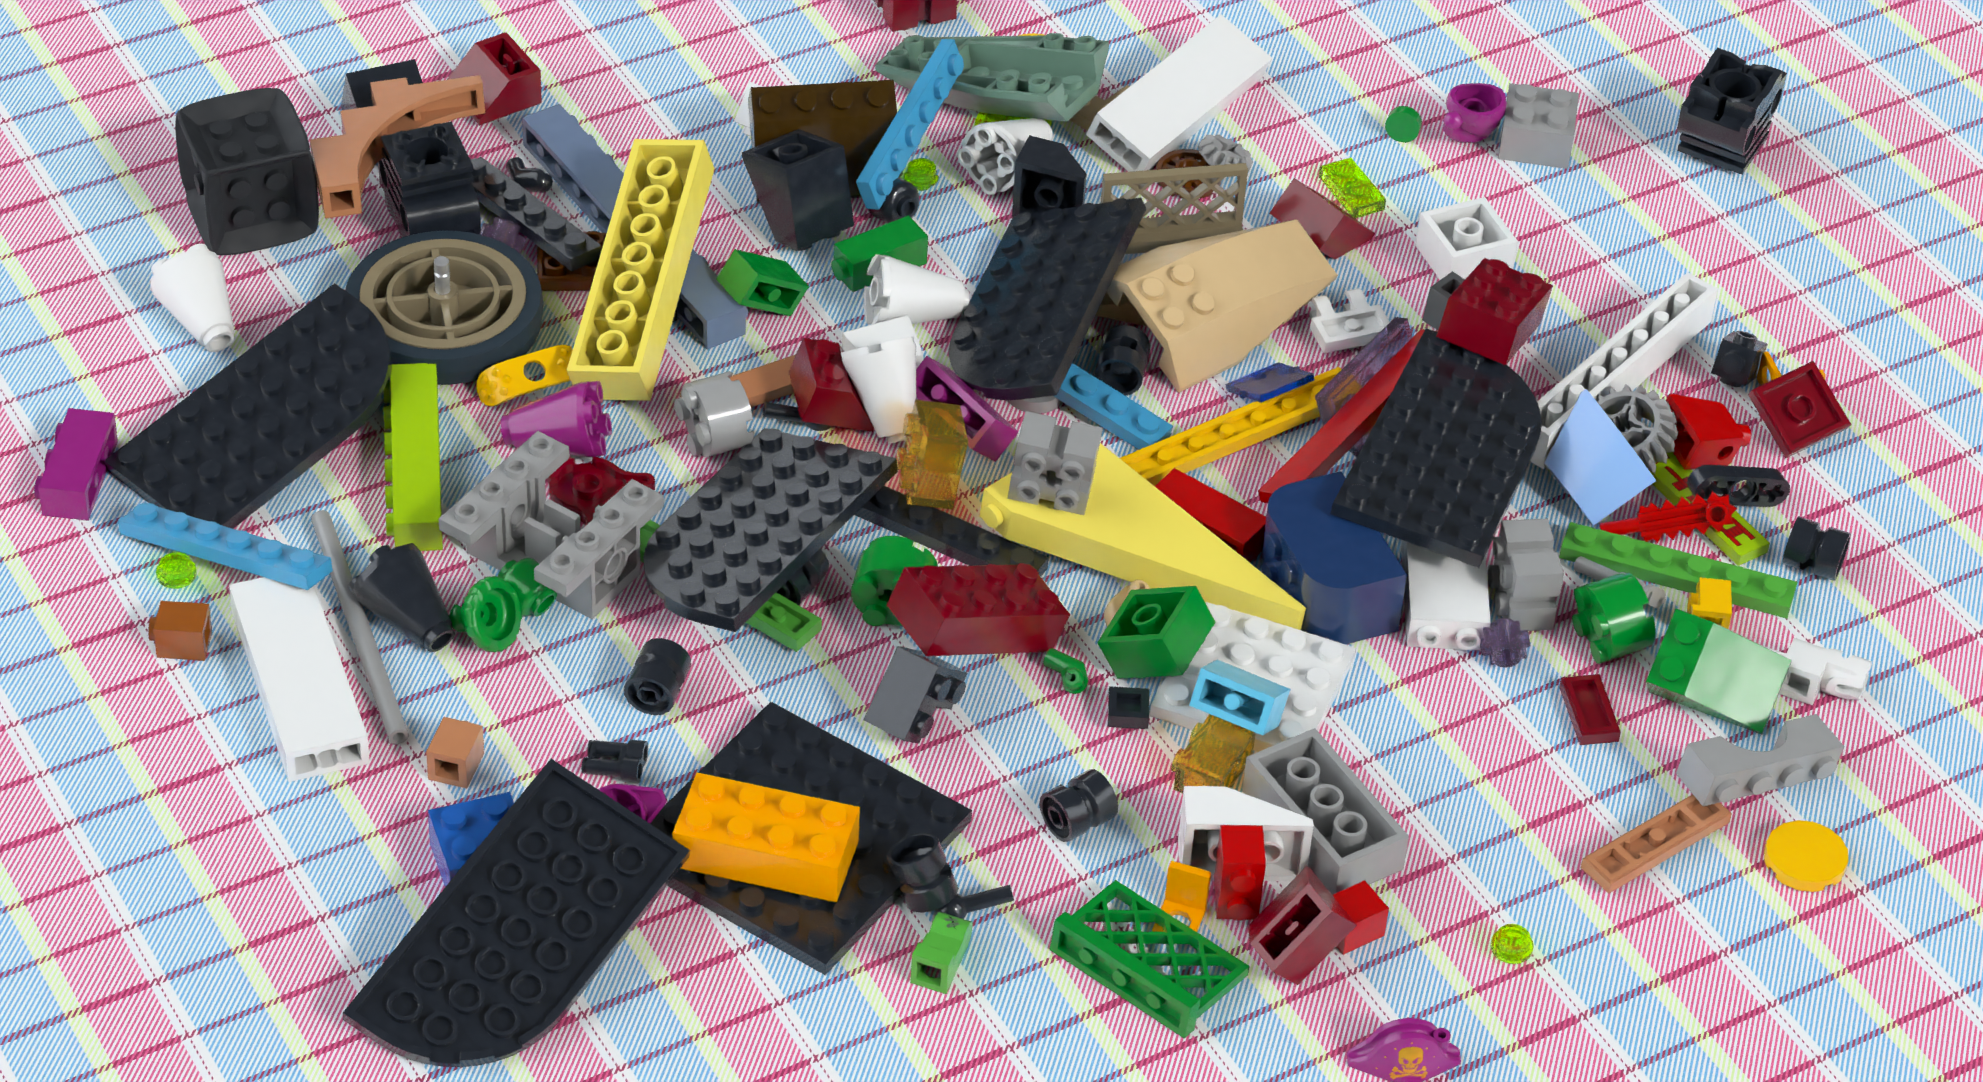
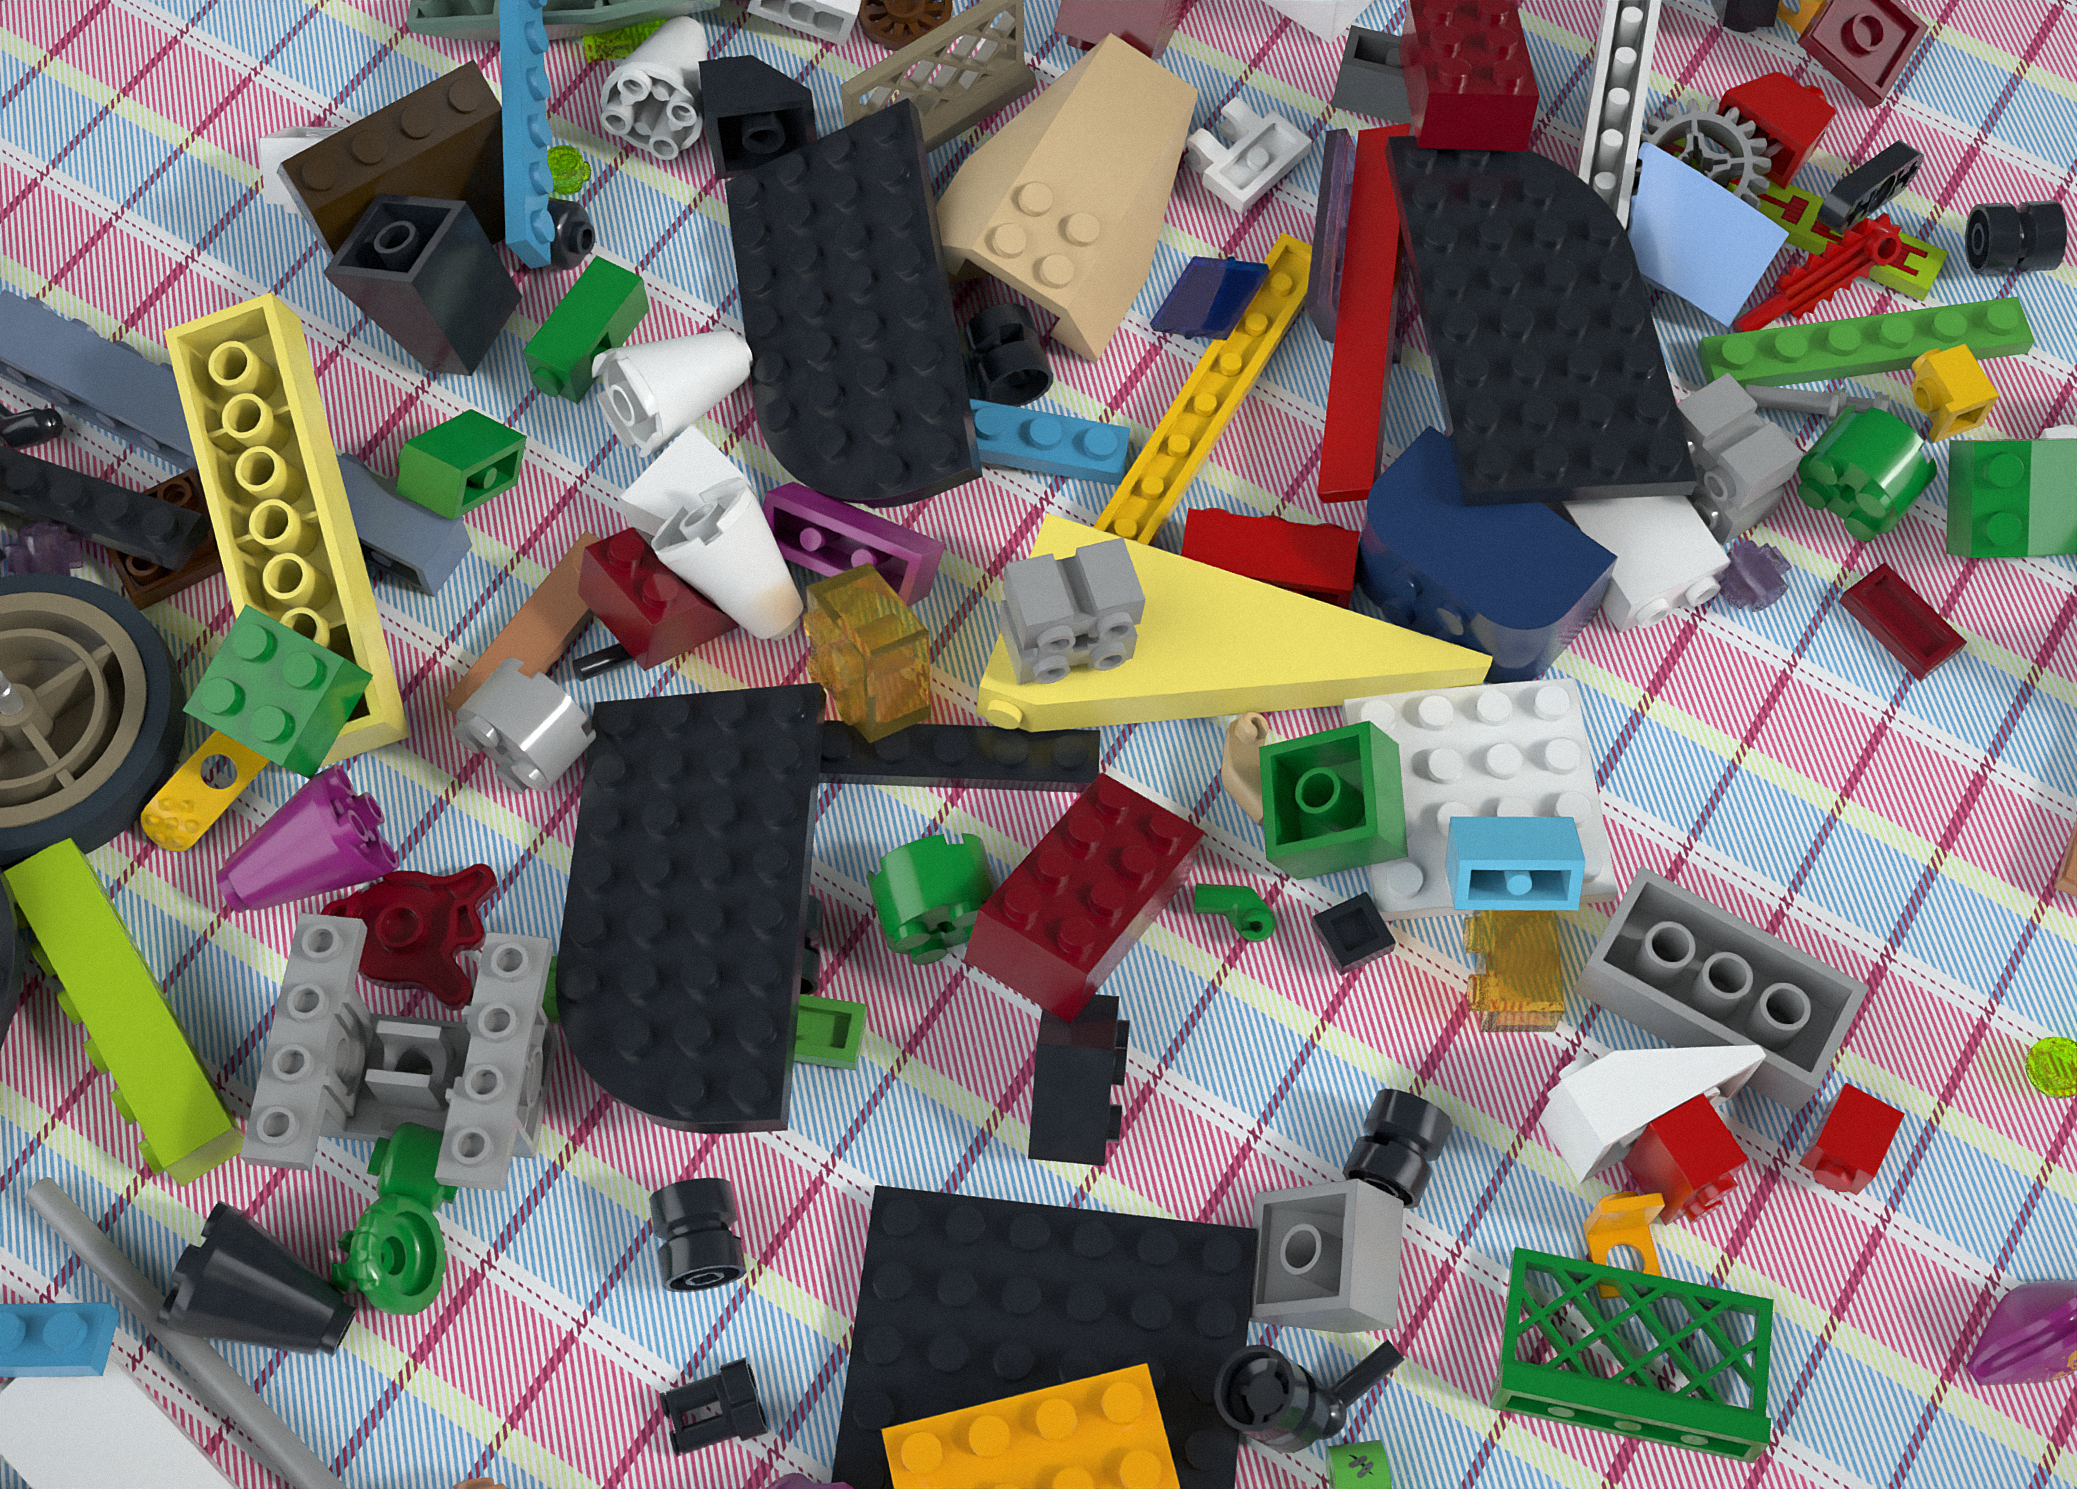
camera: 25 degrees left, 20 degrees up
dark red slope [1248,866,1357,985] -> none
none -> green brick [183,604,373,779]
none -> light grey slope [1249,1179,1404,1333]

